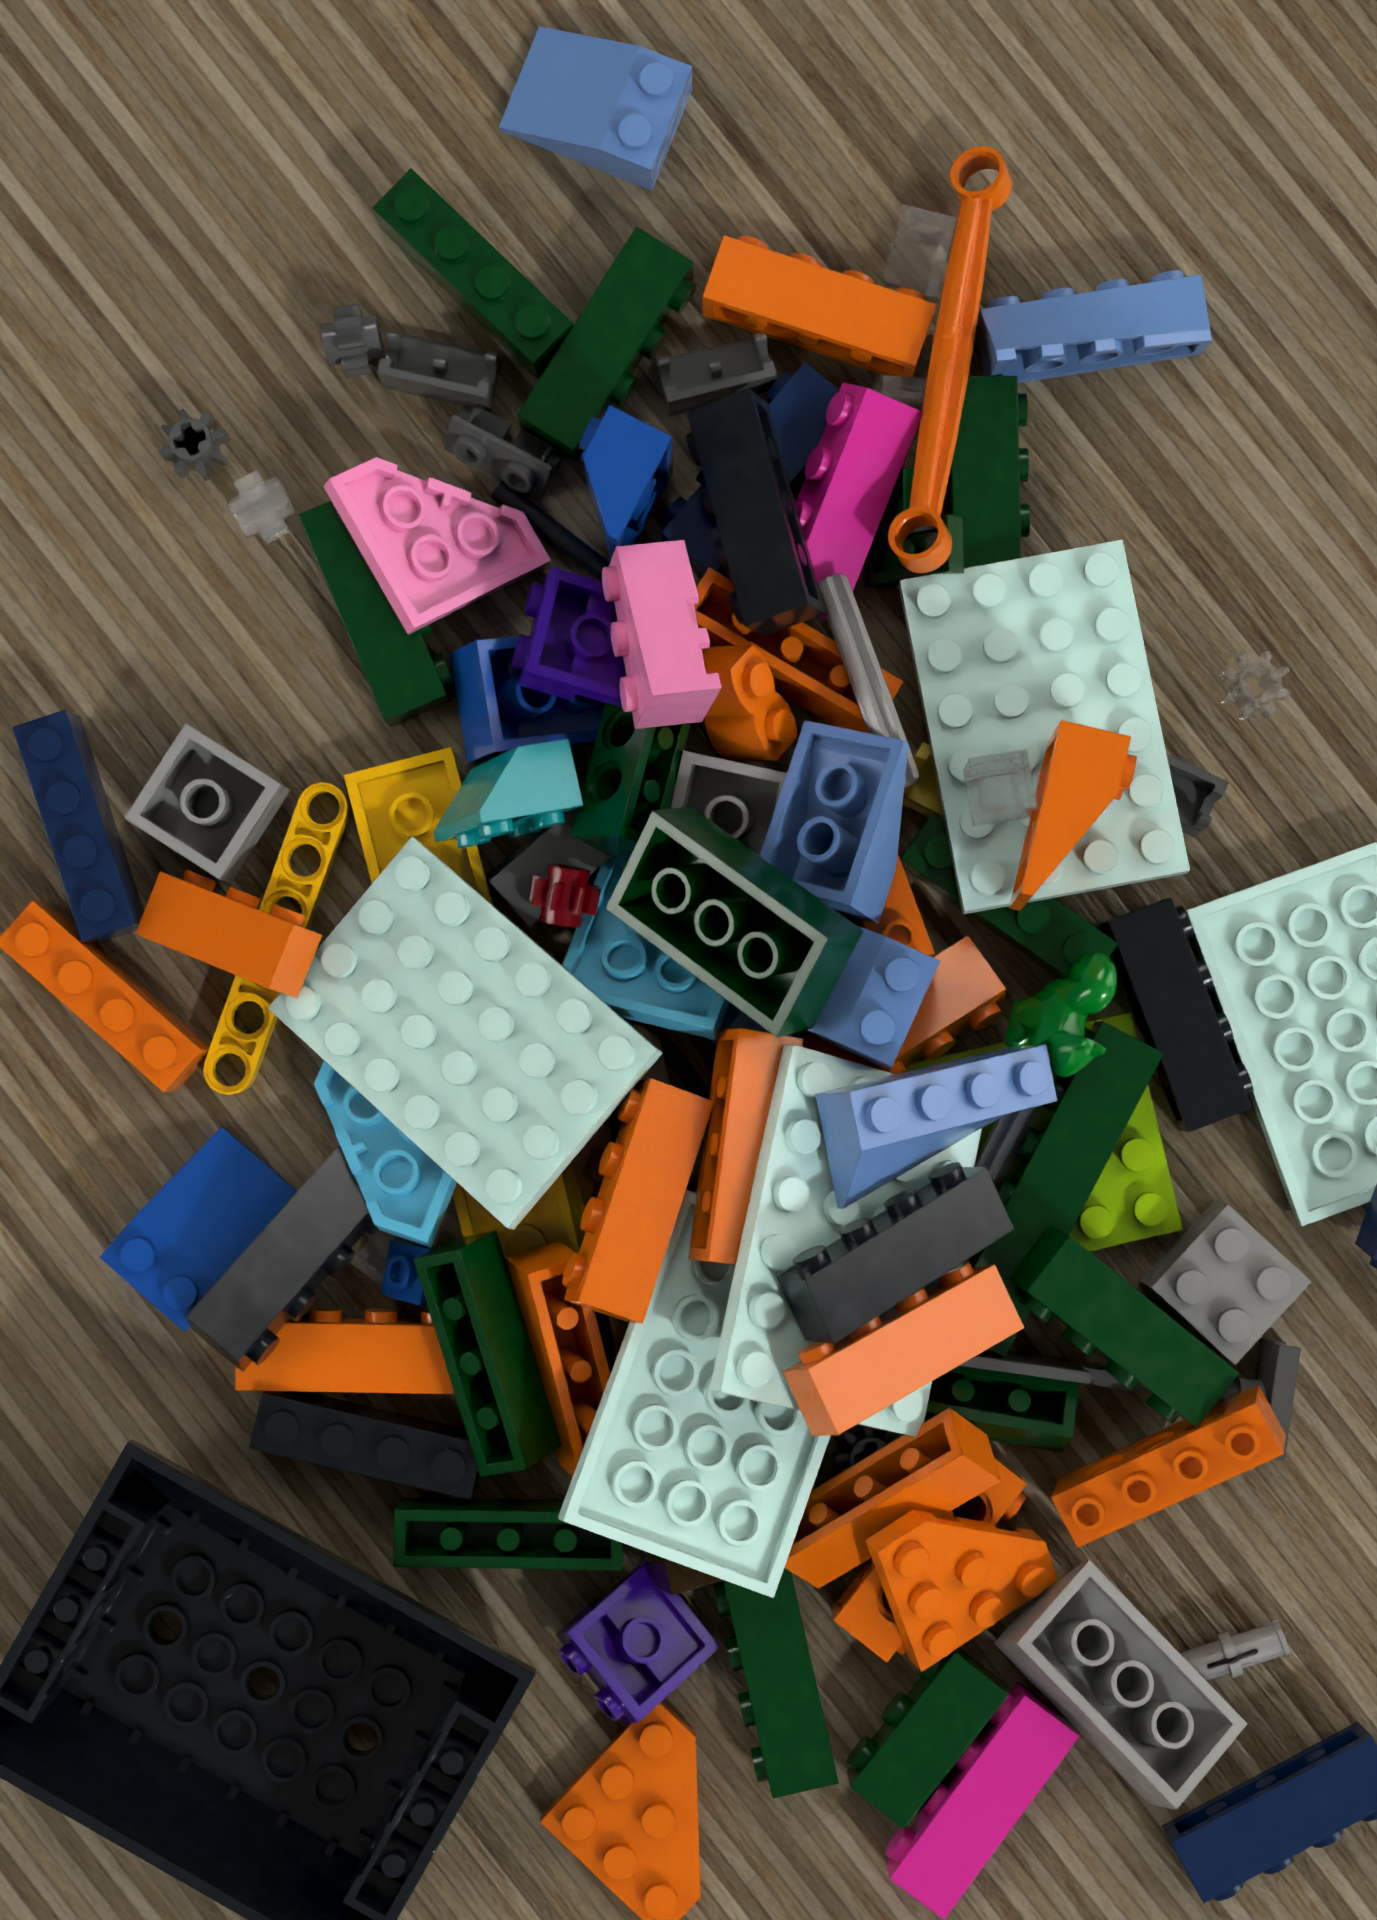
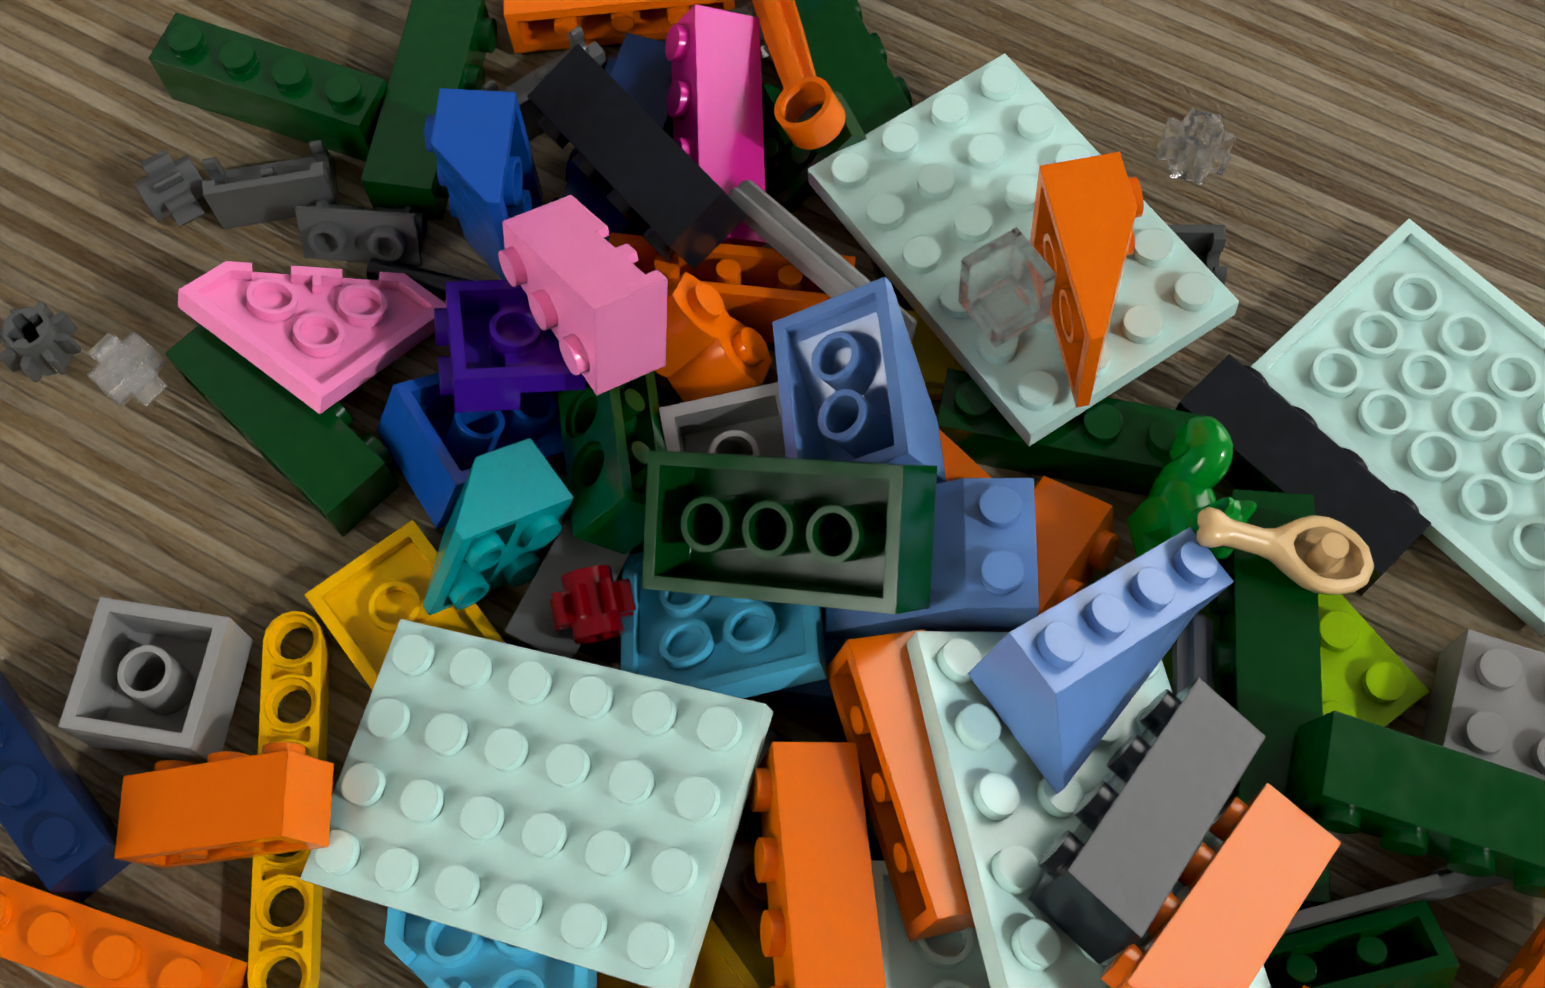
camera: 20 degrees left, 20 degrees down
none -> tan piece [1196,507,1374,595]

